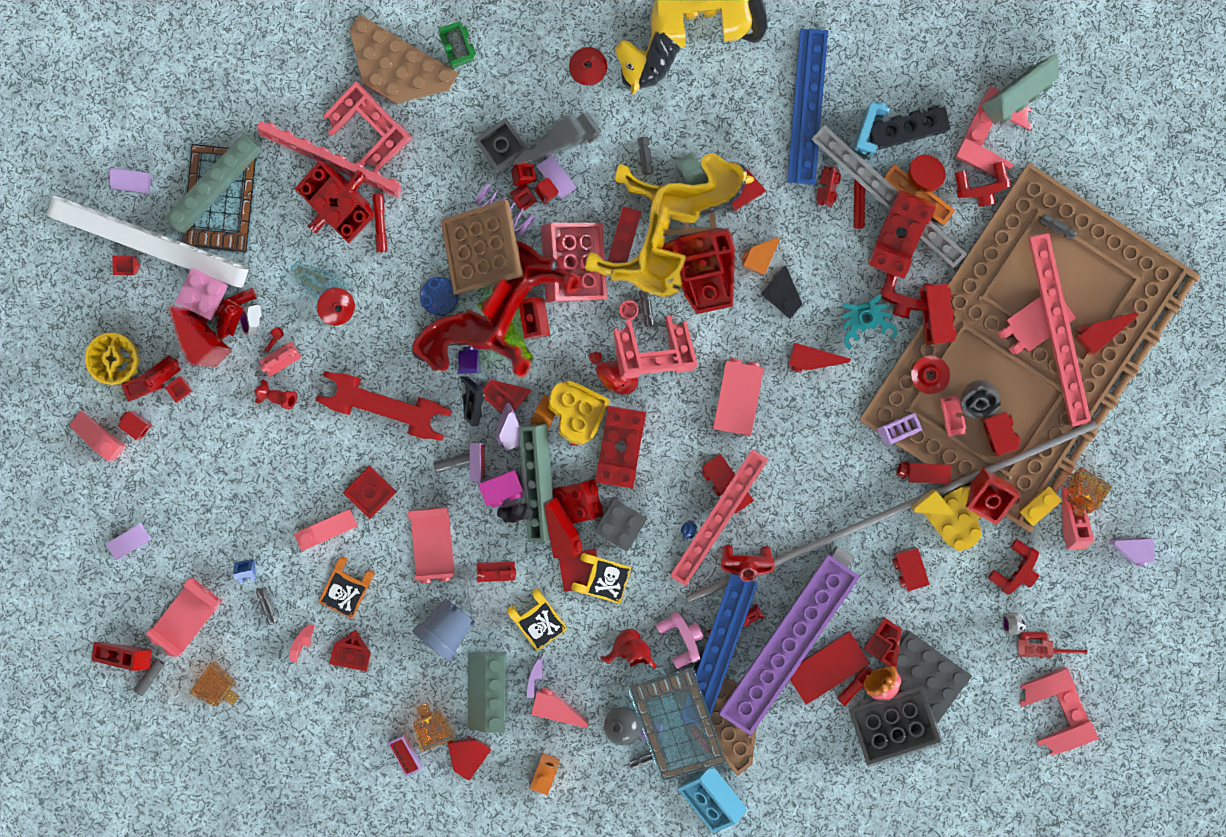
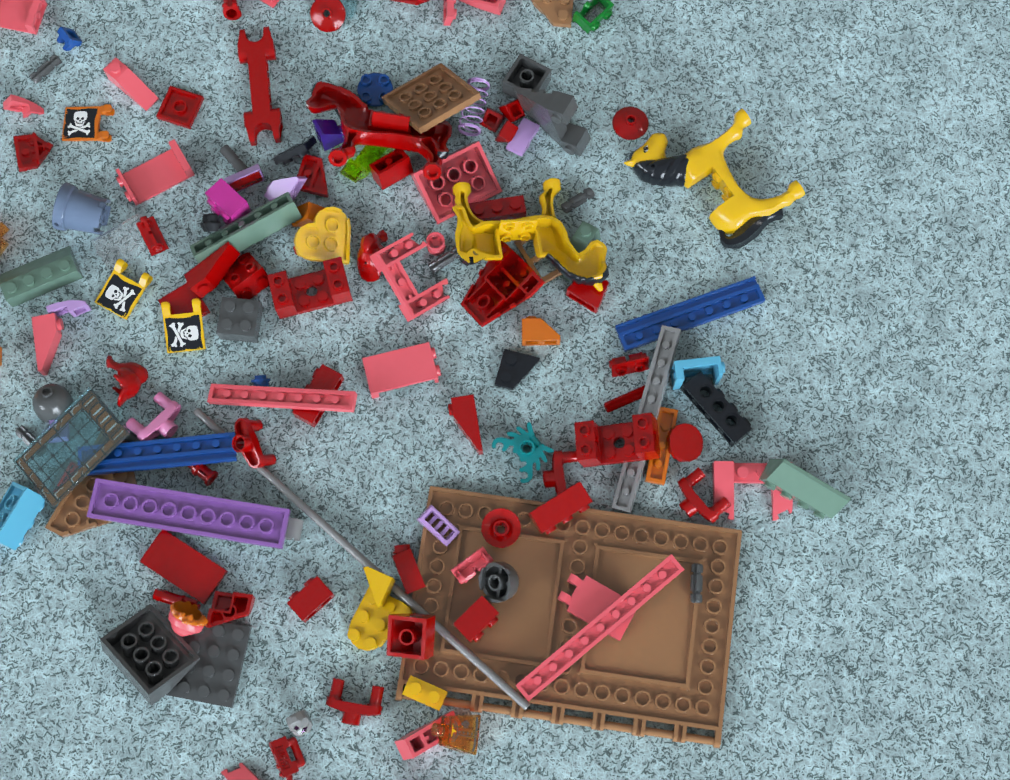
camera: 70 degrees right, 15 degrees down
red piece [372,194,388,252] -> none
red slope [1074,312,1138,355] -> none

